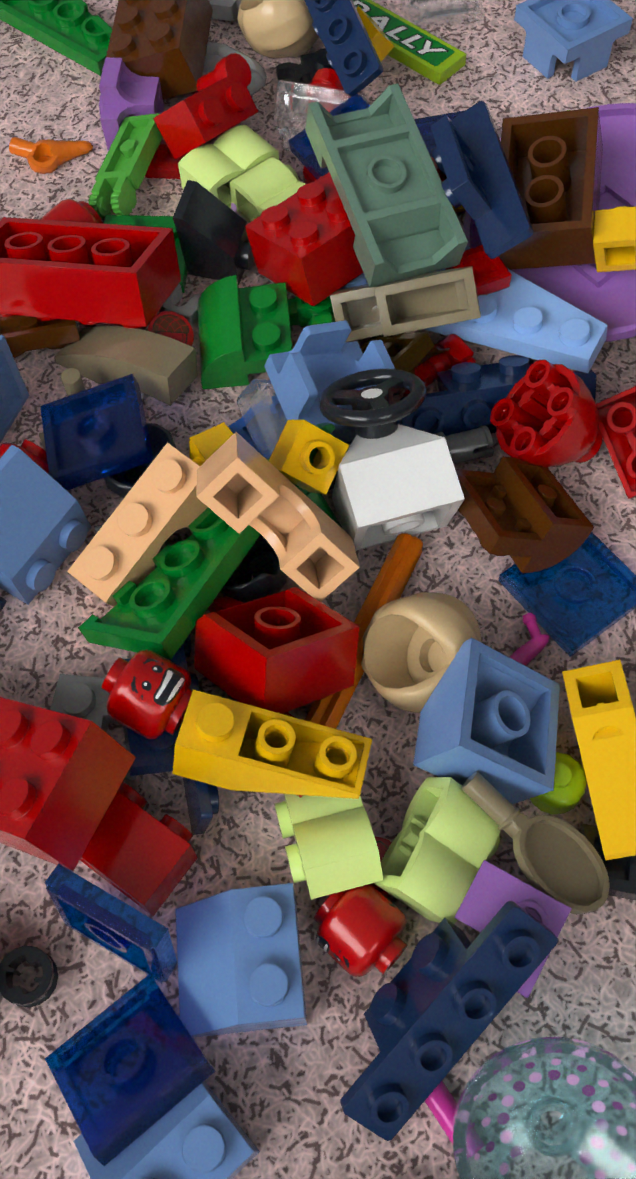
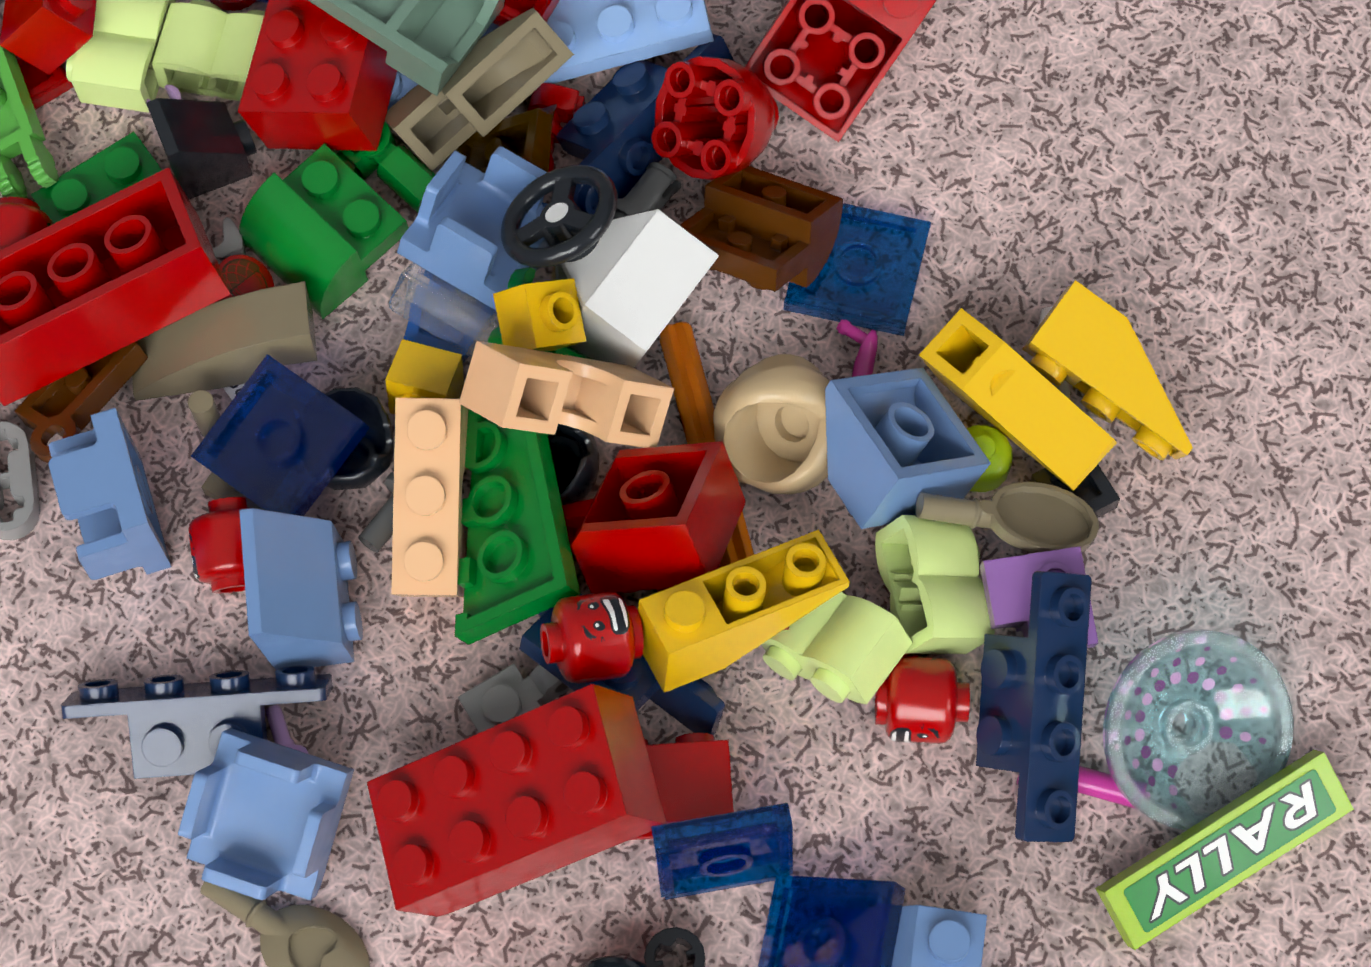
camera: 40 degrees left, 5 degrees up
medium blue slope [176,883,307,1039] -> none

